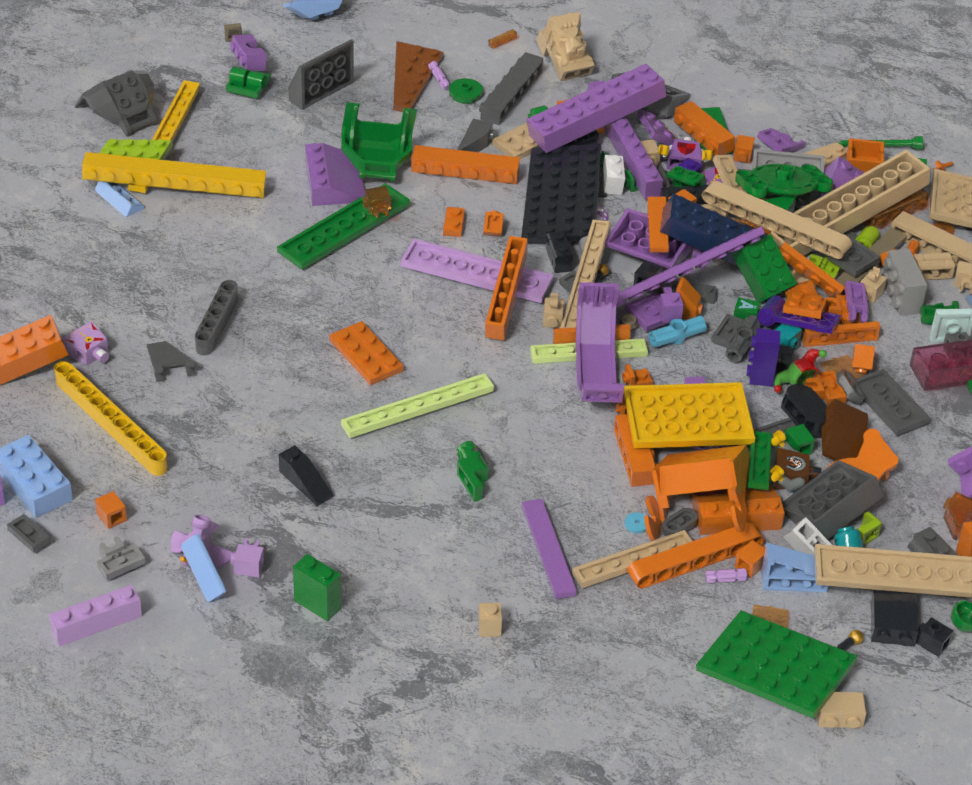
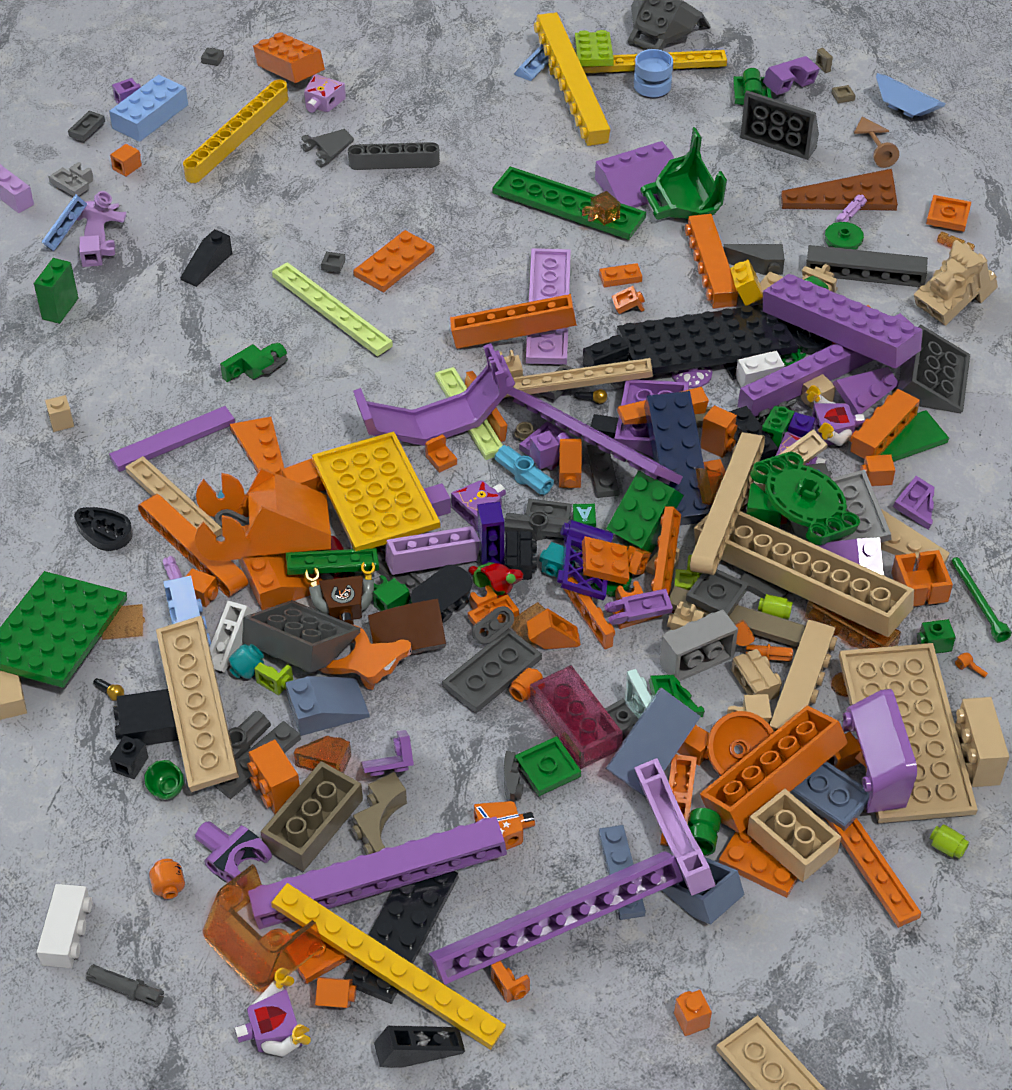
camera: 75 degrees right, 5 degrees up
none -> black piece [74,507,133,551]
none -> orange wing [229,417,284,476]
none -> sand blue slope [286,676,370,736]
none -> dark grey plate [321,251,346,273]
none -> lavender brick [385,526,480,575]
none -> medium lavender torso [451,480,506,532]
none -> orange brick [509,668,544,702]
none -> light blue wheel [634,49,673,97]
none -> yellow brick [730,260,763,306]
none -> tan hips [802,264,838,293]
none -> dark tan tile [831,85,856,104]
none -> medium nougat piece [854,116,899,168]
none -> orange plate [926,195,971,232]

